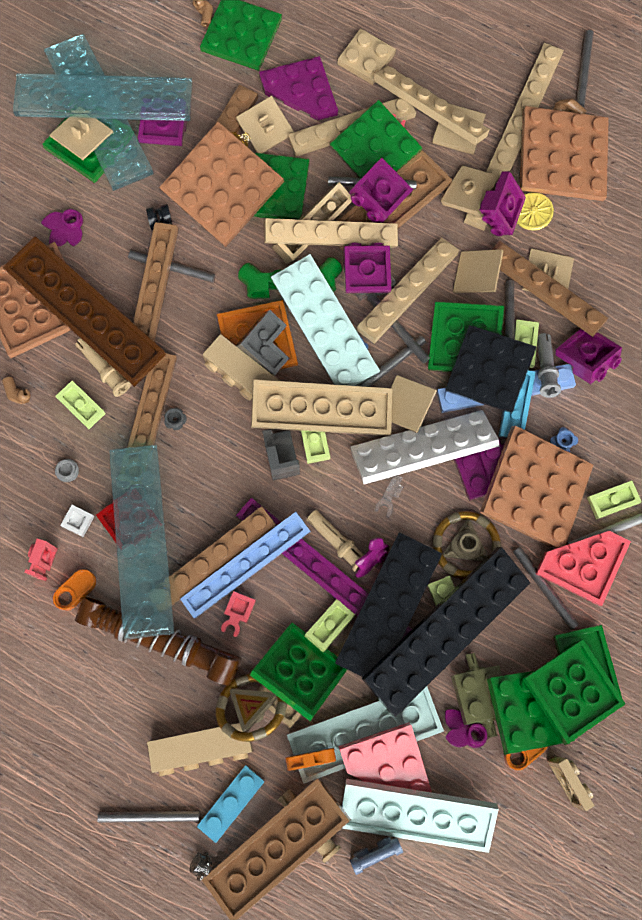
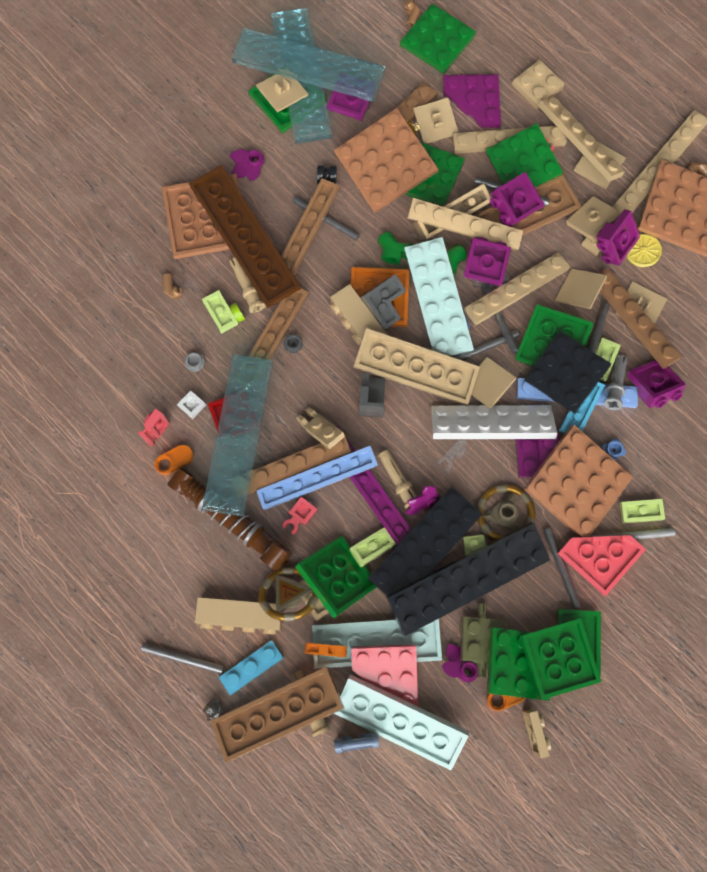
camera: 20 degrees right, 0 degrees up
yellowish green plate [301,431,330,464] -> none
none -> lime tile [230,302,245,323]
none -> tan hinge [296,407,345,449]

